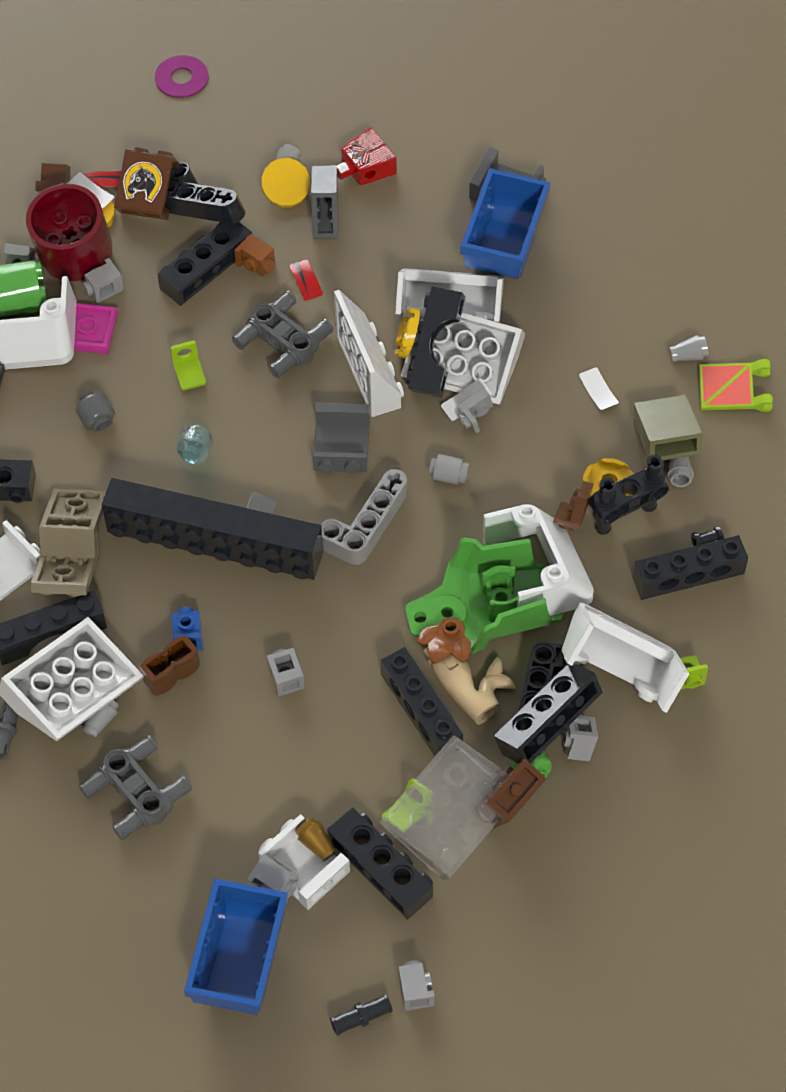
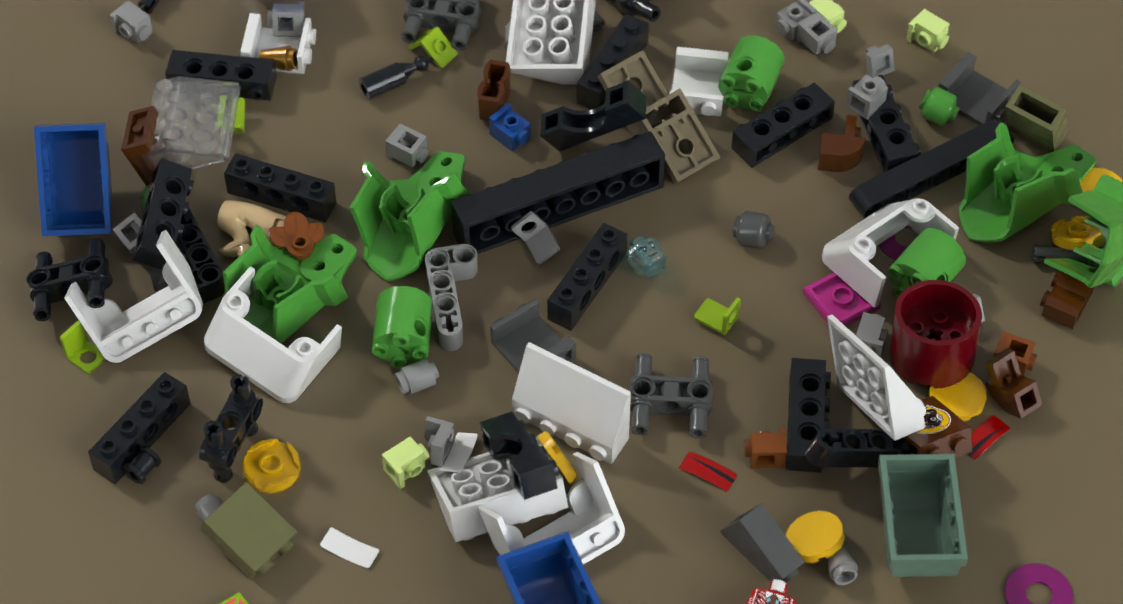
camera: 140 degrees right, 5 degrees down
white sticker [67,172,114,209] -> none
reddish brown bracket [553,481,594,530] -> none
none -> black piece [26,239,113,322]
none -> blue container [34,123,113,236]
none -> bright green piece [349,151,471,282]
none -> black wheel [358,56,433,100]
none -> bright green cylinder [372,286,433,369]
none -> yellowish green brick [382,436,429,489]
none -> lime bracket [408,26,458,69]
none -> black arch [540,81,647,152]
none -> black brick [547,223,628,331]
none -> white slope [827,315,926,441]
none -> sand green container [878,454,968,577]
none -> dark orange brick [994,331,1037,376]

